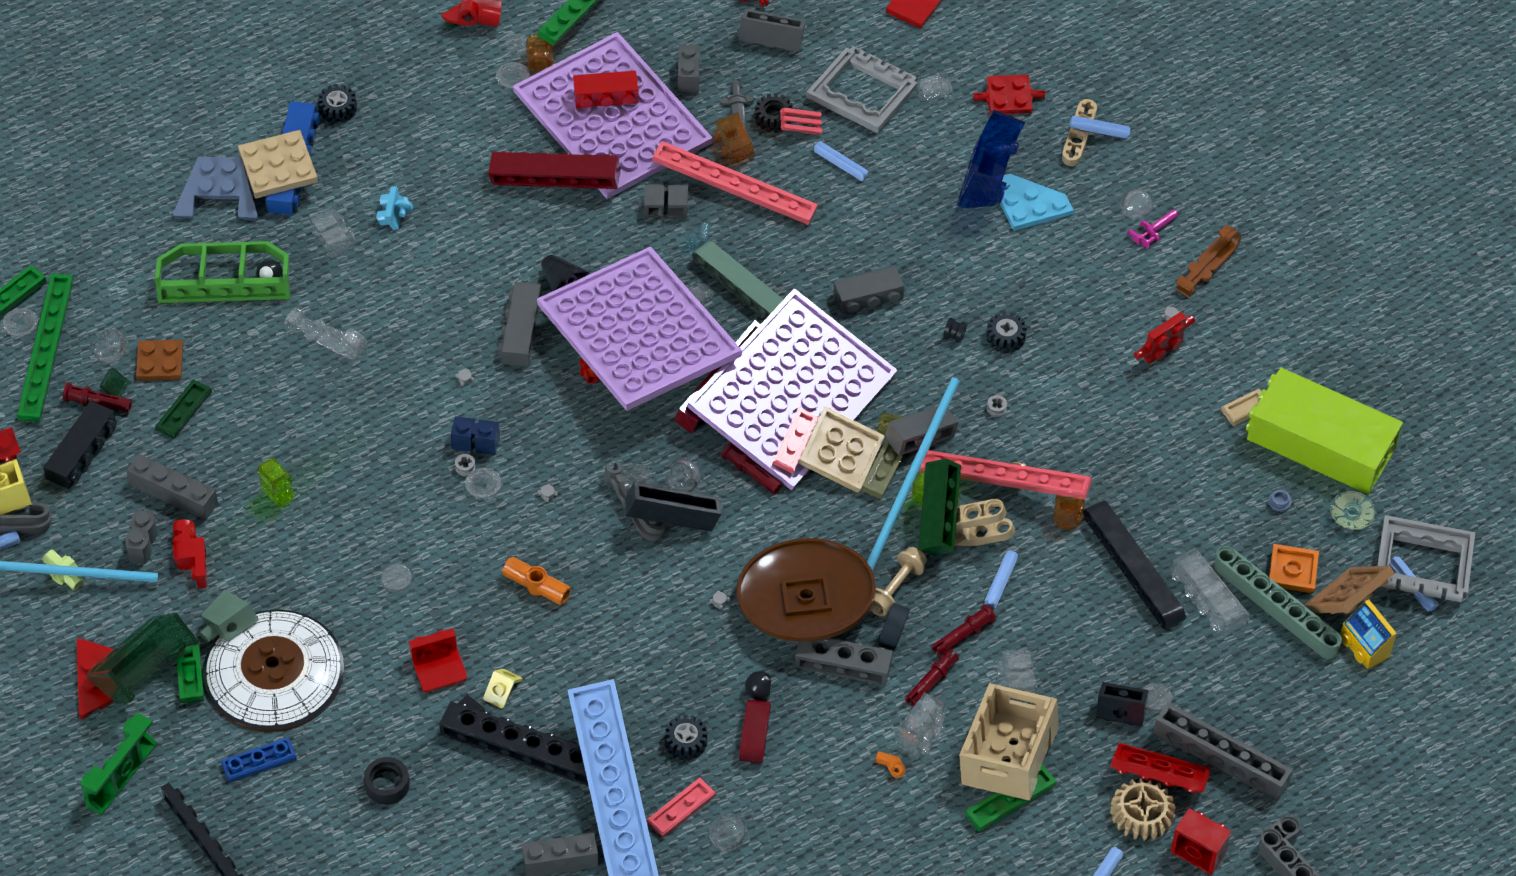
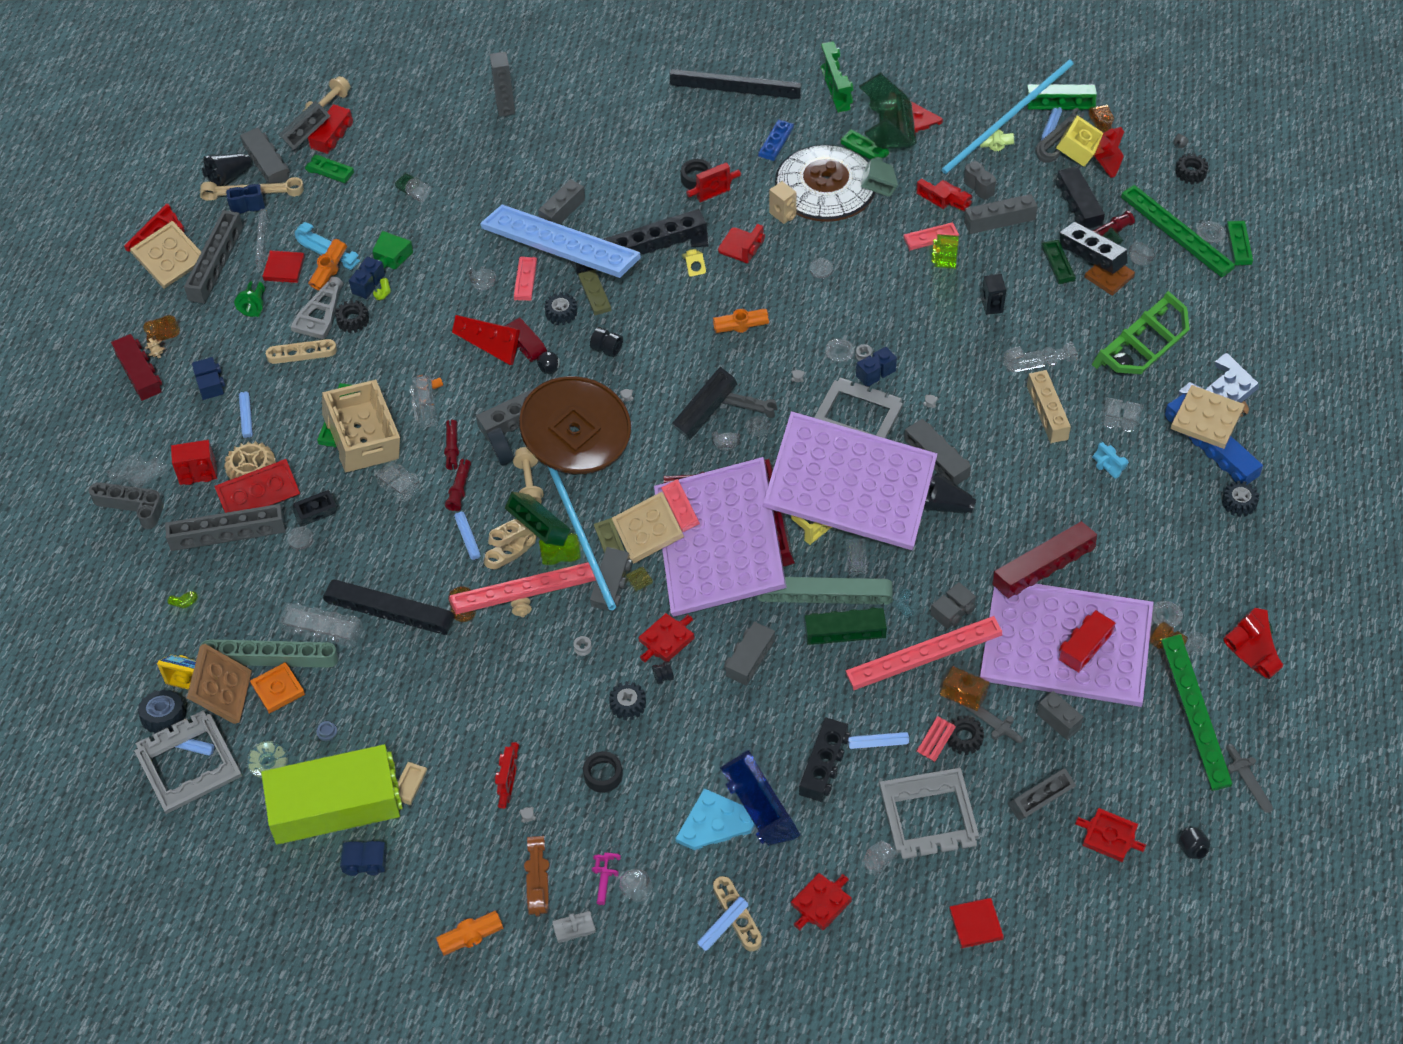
camera: 140 degrees right, 0 degrees up
none -> black wheel [138,690,186,733]
none -> clear neon green arm [167,591,198,609]
none -> dark blue brick [340,841,387,876]
none -> orange piece [436,911,503,956]
none -> red wing [452,315,520,365]
none -> light grey hips [552,911,596,943]
none -> olive plate [578,269,611,316]
none -> black tyre [583,751,623,793]
none -> black wheel [590,327,623,357]
none -> red plate [638,613,695,663]
none -> red plate [686,162,741,203]
none -> tan brick [769,181,797,224]
none -> black brick [799,717,851,802]
none -> dark green brick [804,608,887,645]
none -> light grey hinge [814,377,903,439]
none -> coral tile [904,222,959,250]
none -> black brick [981,274,1006,315]
none -> tan brick [1027,370,1071,443]
none -> black brick [1060,222,1128,274]

